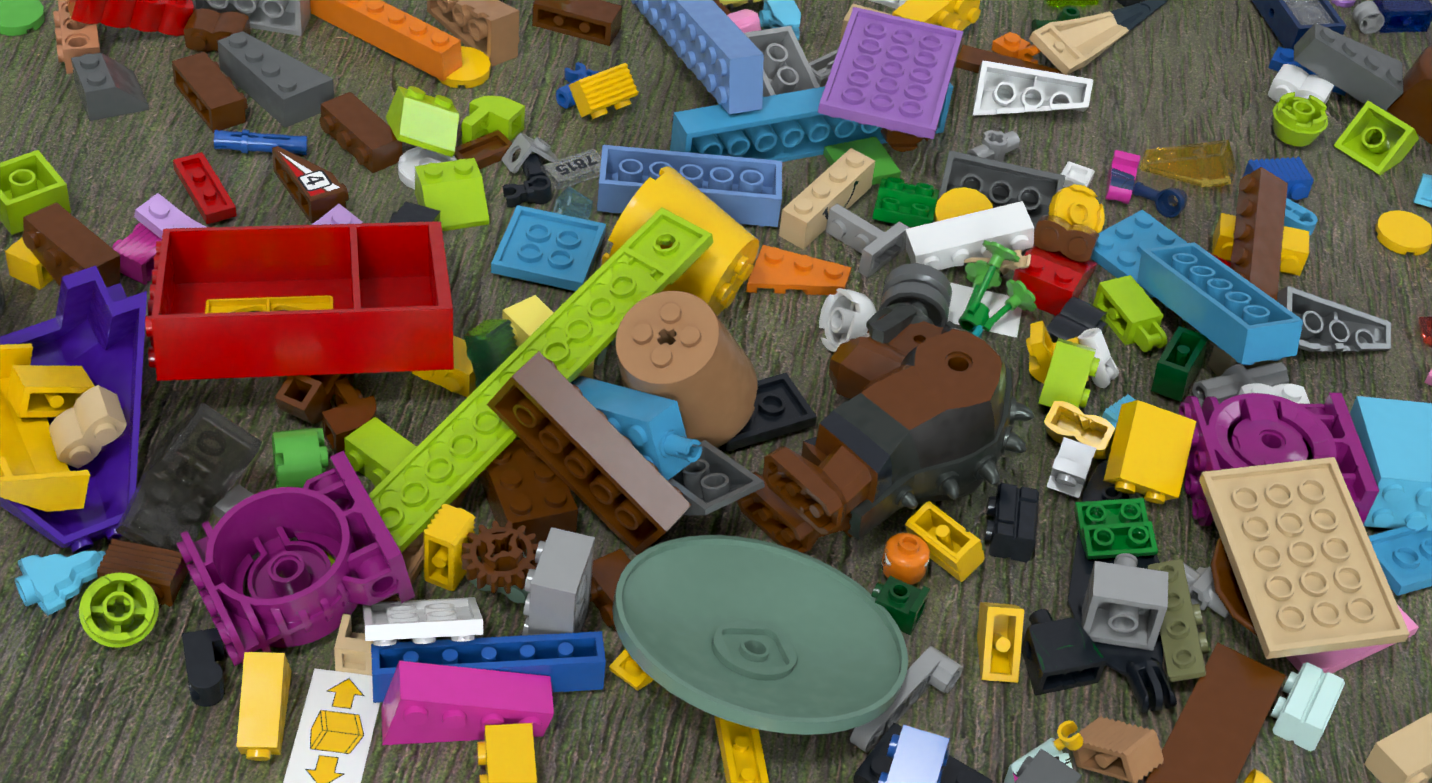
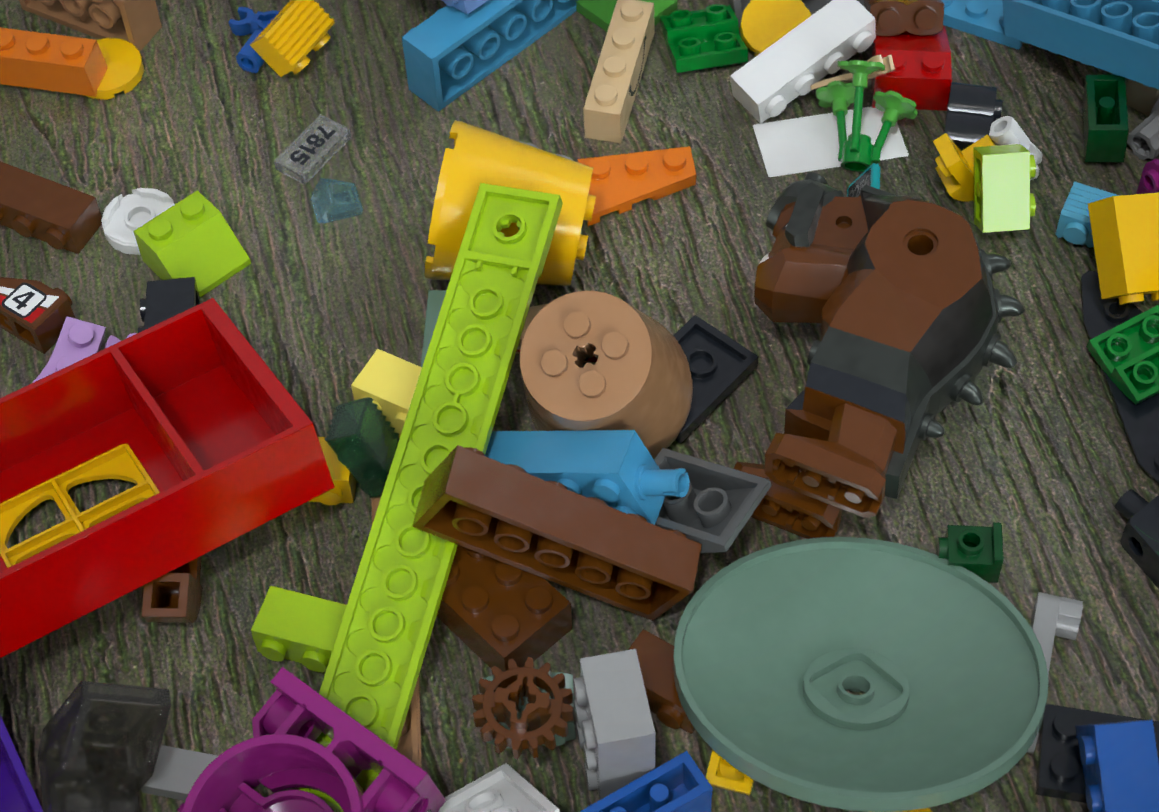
camera: 15 degrees left, 10 degrees up
bright green brick [272,428,329,488] -> none
reddish brown brick [322,377,377,455] -> none
slope [385,86,459,157] -> none
yellow brick [424,504,476,591] -> none
reddish brown tile [454,130,515,169] -> none
lime brick [461,96,525,144] -> none
dark azure plate [491,205,606,291] -> none
light grey bracket [502,132,560,174] -> none
black bar [502,153,552,208] -> none
medium blue brick [597,145,782,227] -> none
white cylinder [819,288,876,352] -> none
light grey bracket [826,204,909,278] -> none
dark grey wheel [879,263,952,328] -> none
orange head [881,533,930,585] -> none
yellow brick [905,501,985,582] -> none
yellow slope [977,602,1024,683] -> none
black brick [983,483,1039,563] -> none
yellow brick [1044,401,1115,459] -> none
brick [1047,437,1096,498] -> none
lime brick [1093,275,1167,352] -> none

